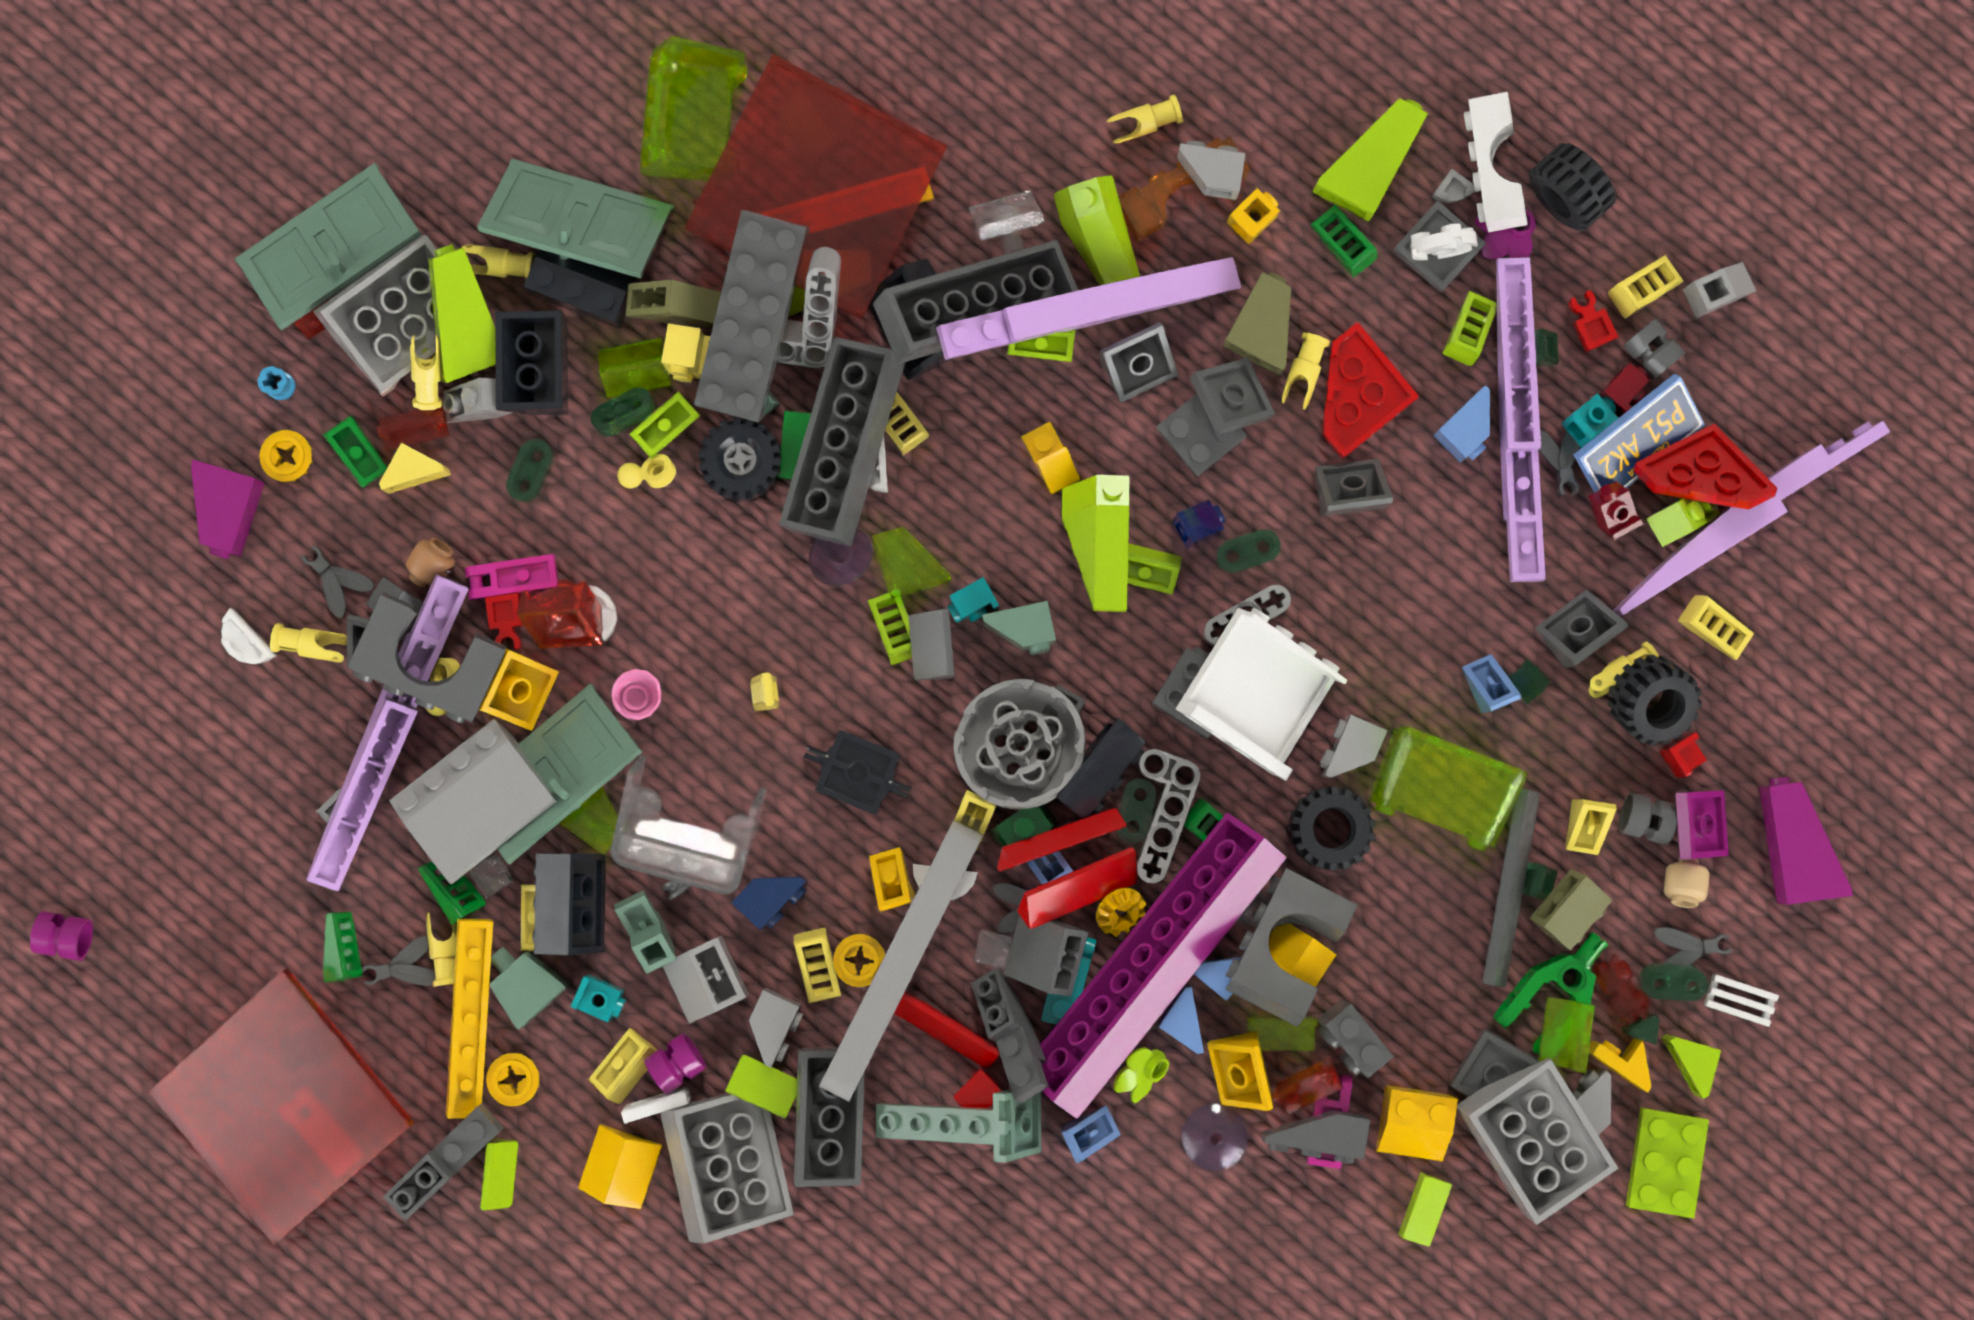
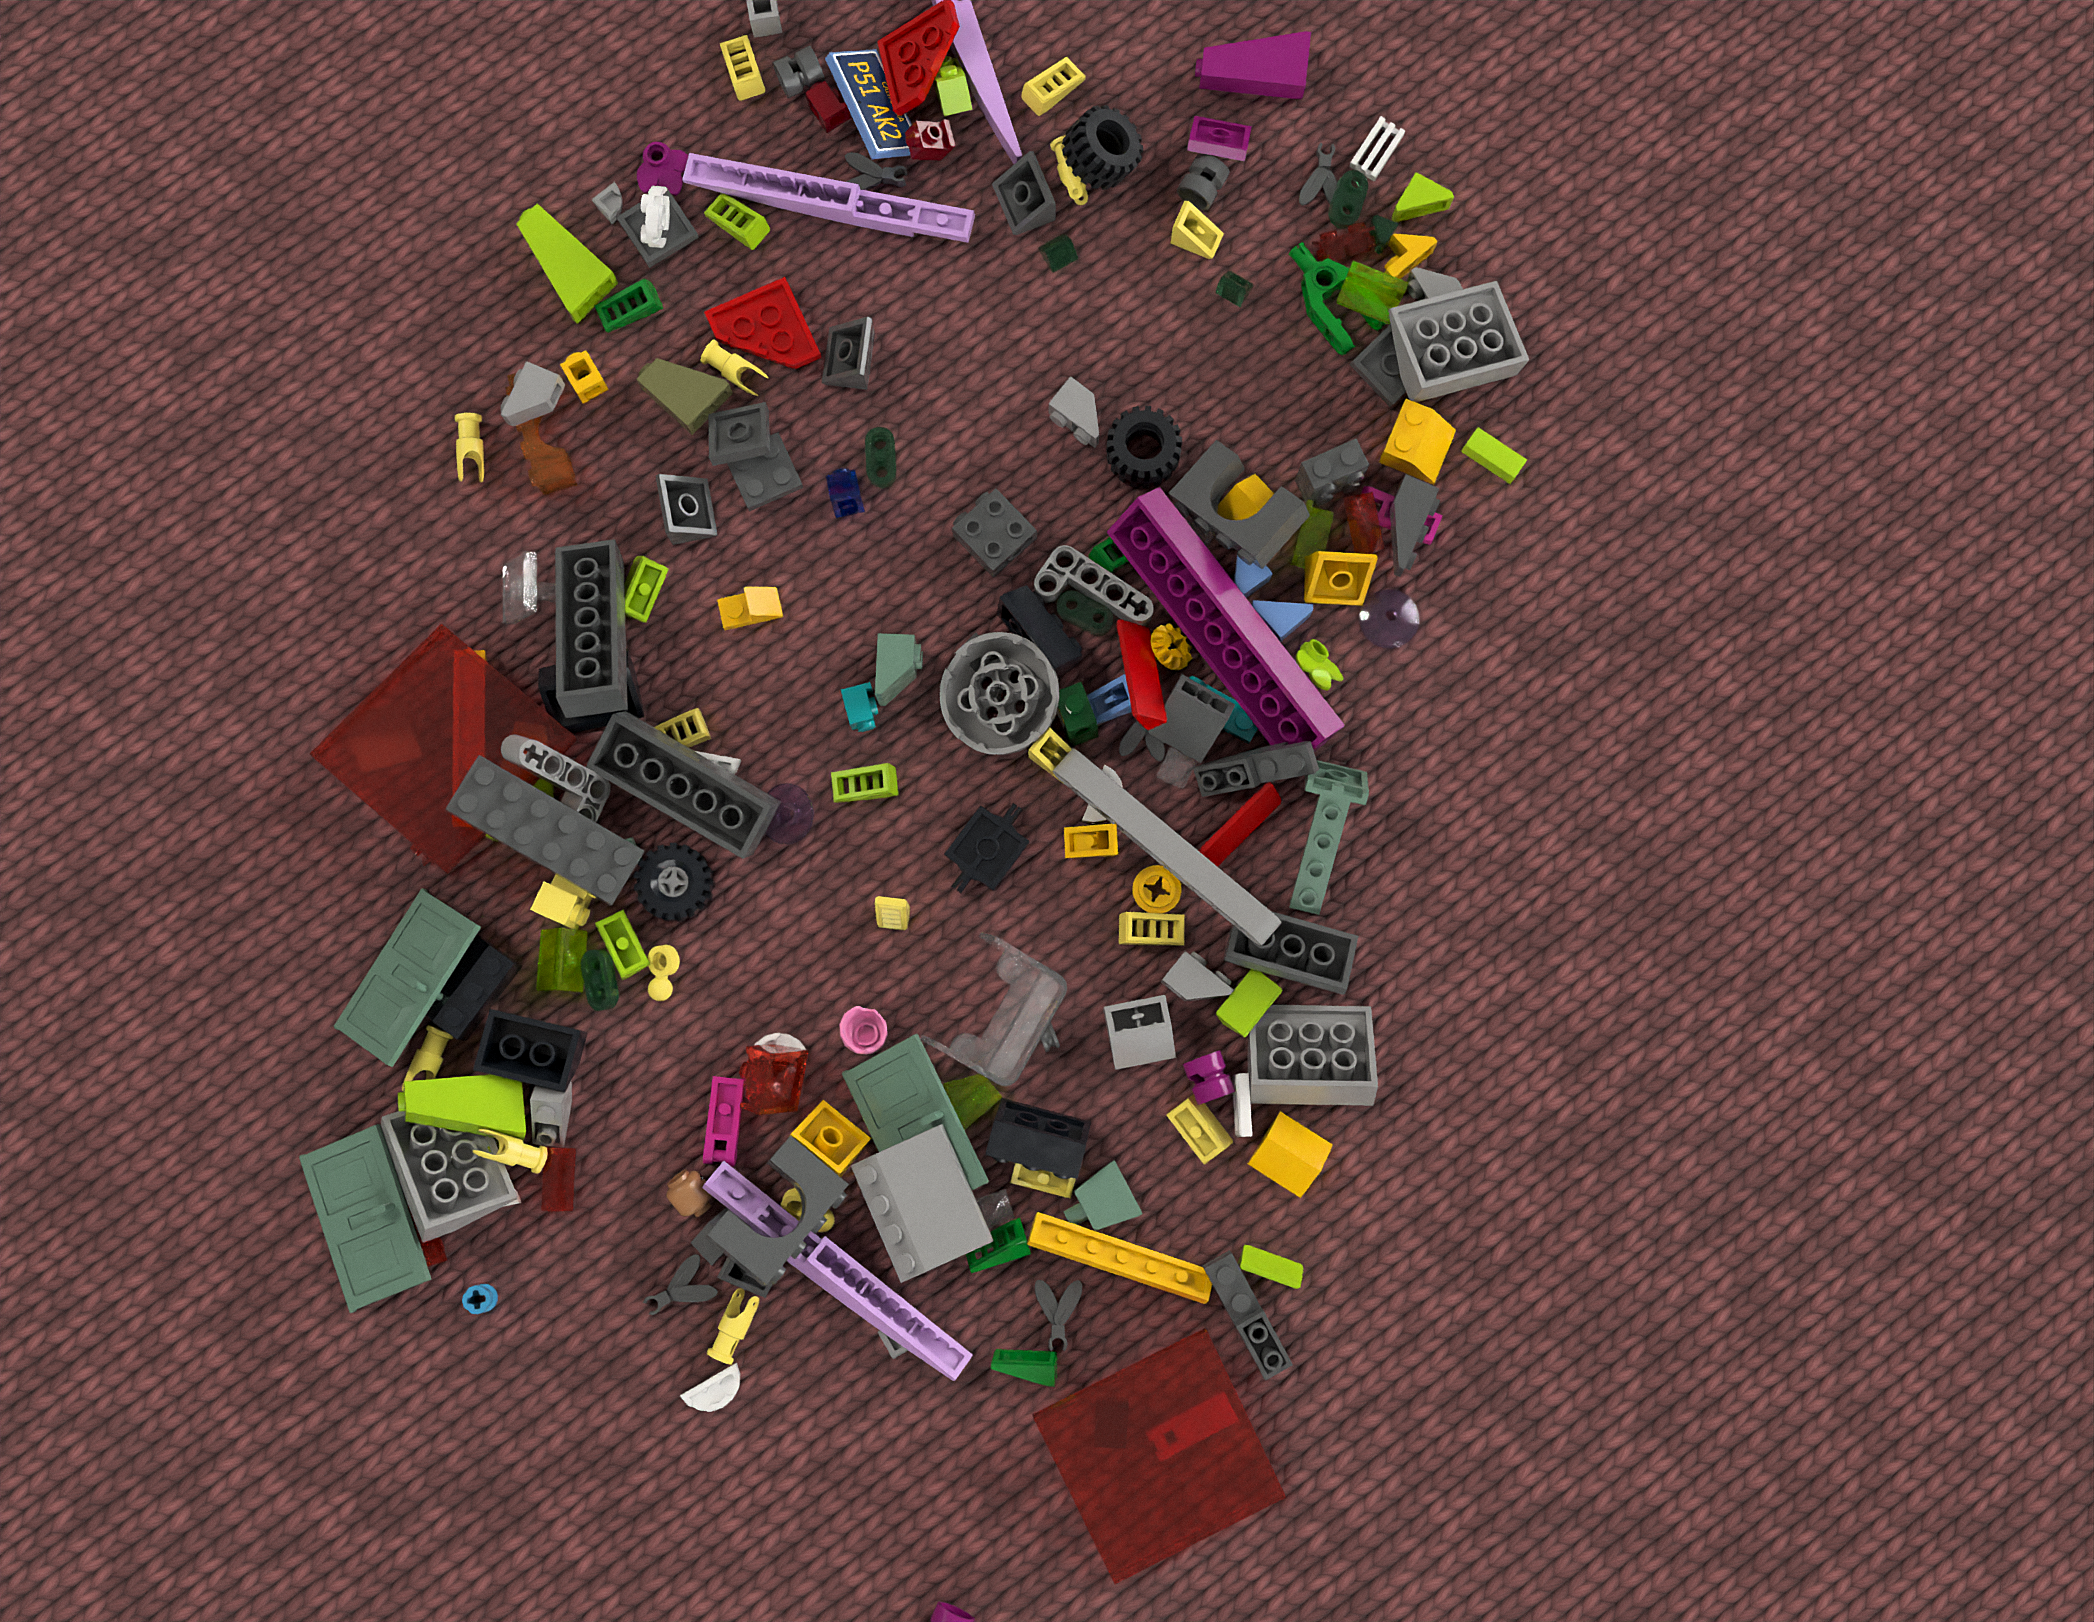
camera: 75 degrees left, 5 degrees down
magenta slope [191,460,265,559] -> none
yellow gear [259,430,313,482] -> none
green slope [323,415,388,488] -> none
light yellow slope [379,443,451,494] -> none
light yellow piece [426,912,457,987] -> none
red plate [485,593,524,650] -> none
yellow gear [486,1053,540,1106] -> none
clear green plate [506,439,554,503] -> none
teal brick [570,974,626,1022] -> none
sand green brick [614,890,676,974] -> none
olive slope [626,280,721,328] -> none
clear neon green windscreen [640,36,748,183] -> none
dark blue slope [731,876,808,930] -> none
green slope [779,411,811,480] -> none
clear neon green wing [871,527,952,599] -> none
slope [909,609,954,680] -> none
lavender slope [936,257,1241,360] -> none
red panel [953,1066,1004,1108] -> none
red slope [997,808,1127,872] -> none
lime wedge [1053,175,1140,286] -> none
medium blue slope [1060,1105,1121,1163] -> none
lime wedge [1062,475,1129,612] -> none
lime slope [1127,543,1182,595] -> none
white panel [1176,608,1348,781] -> none
light grey beam [1203,585,1291,646] -> none
clear neon green windscreen [1368,726,1528,852] -> none
medium blue slope [1433,385,1490,463] -> none
medium blue slope [1462,654,1521,713] -> none
white arch [1464,92,1528,232] -> none
dark grey tile [1483,788,1540,987] -> none
black tyre [1529,143,1616,231] -> none
olive brick [1529,869,1612,950] -> none
clear green slope [1534,329,1559,366] -> none
teal brick [1560,393,1618,448] -> none
red plate [1568,290,1618,353] -> none
lime plate [1626,1107,1709,1219] -> none
red panel [1659,732,1707,778] -> none
tan head [1664,858,1710,908] -> none

